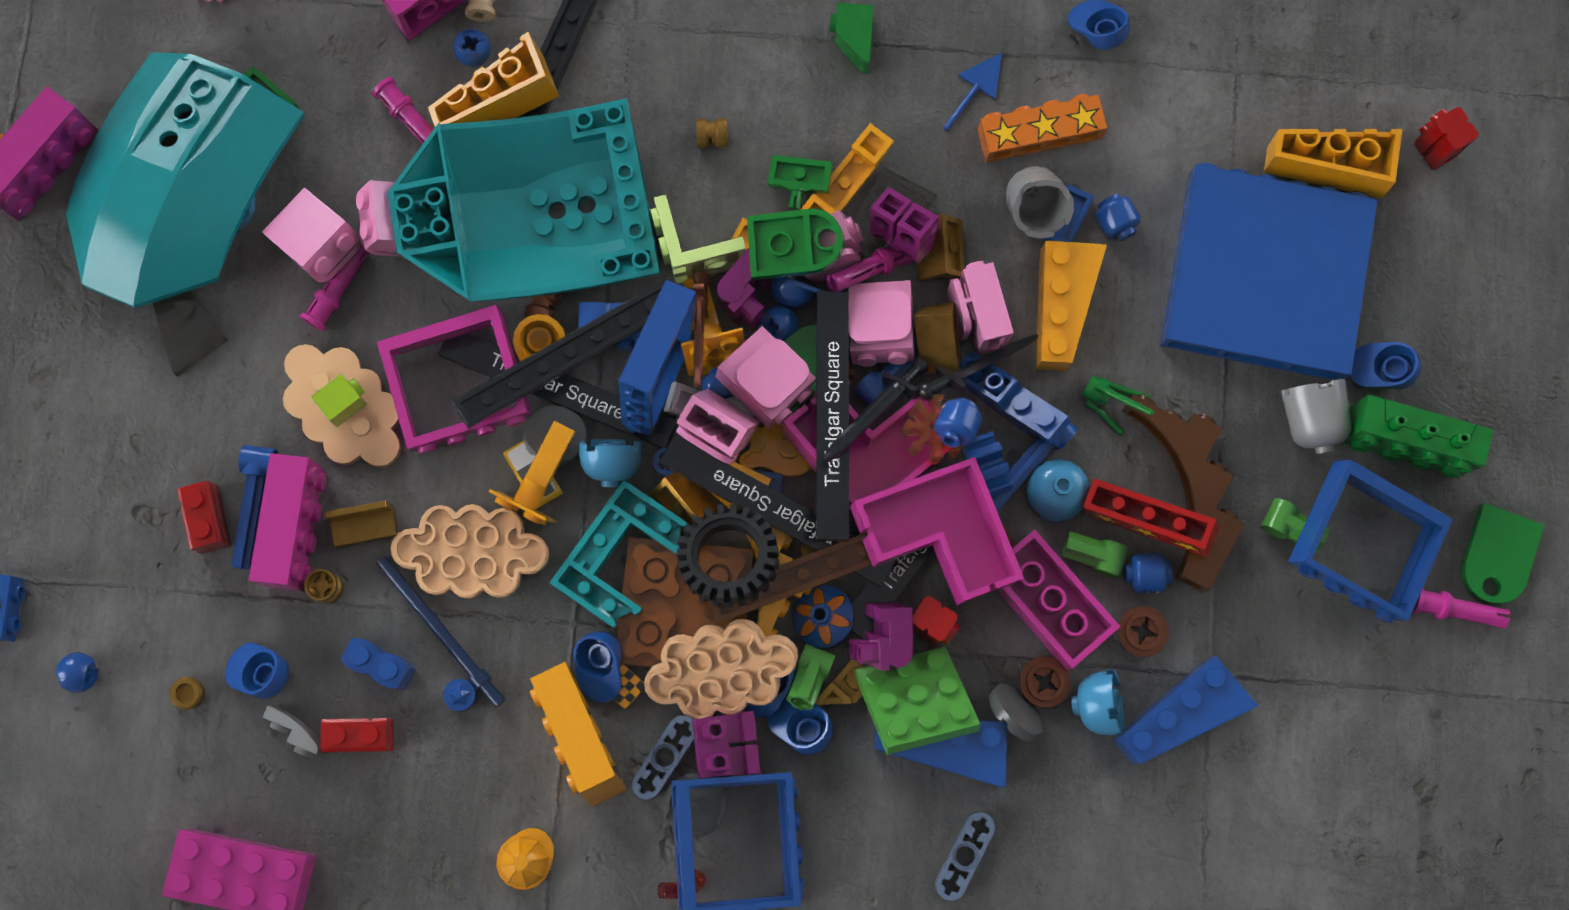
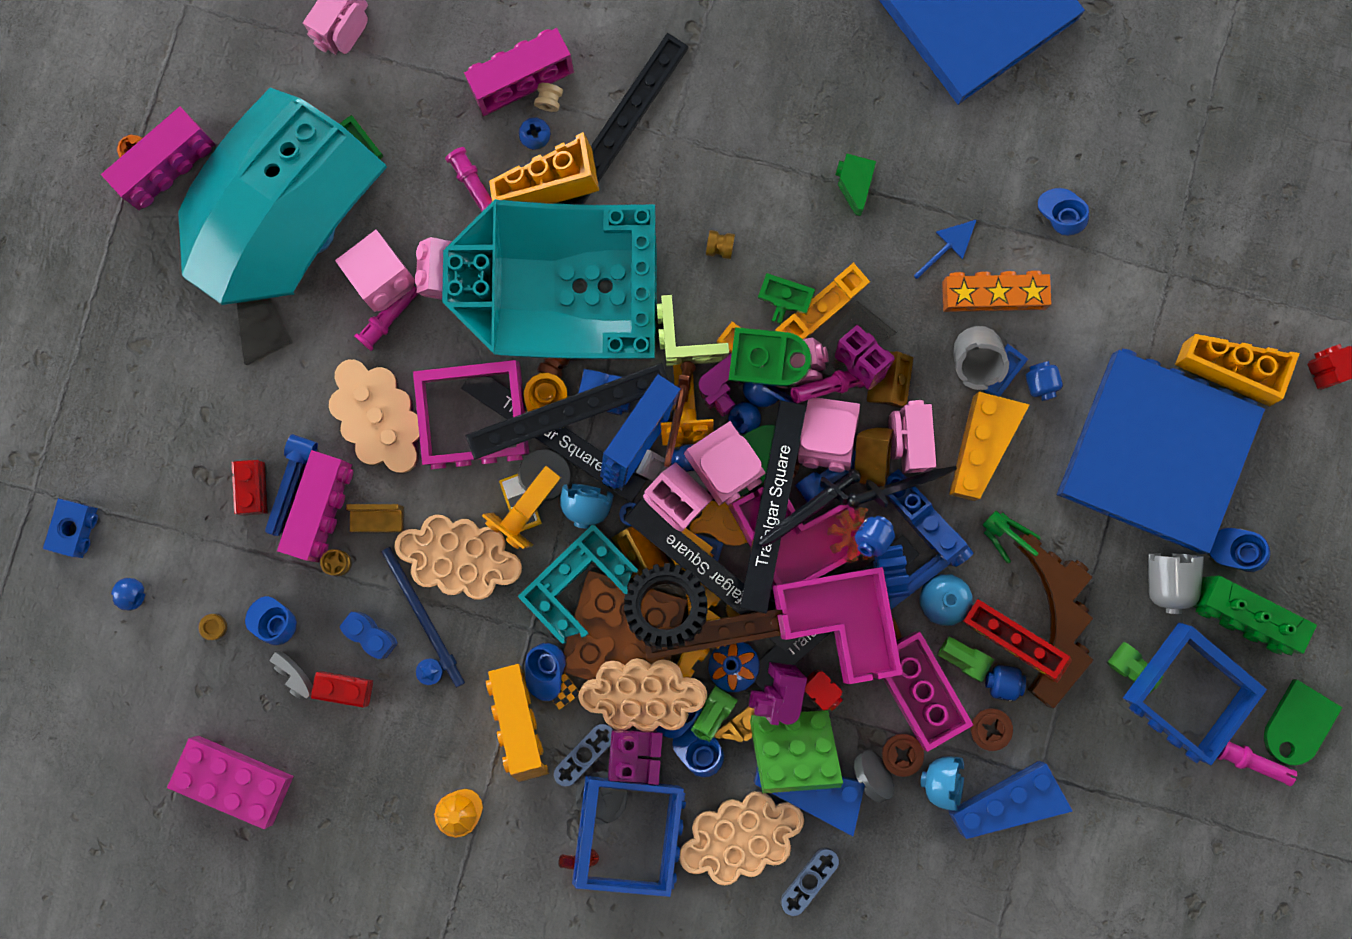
camera: 15 degrees right, 5 degrees up
lime brick [311,374,367,427] -> none
none -> light nougat plate [679,791,804,886]

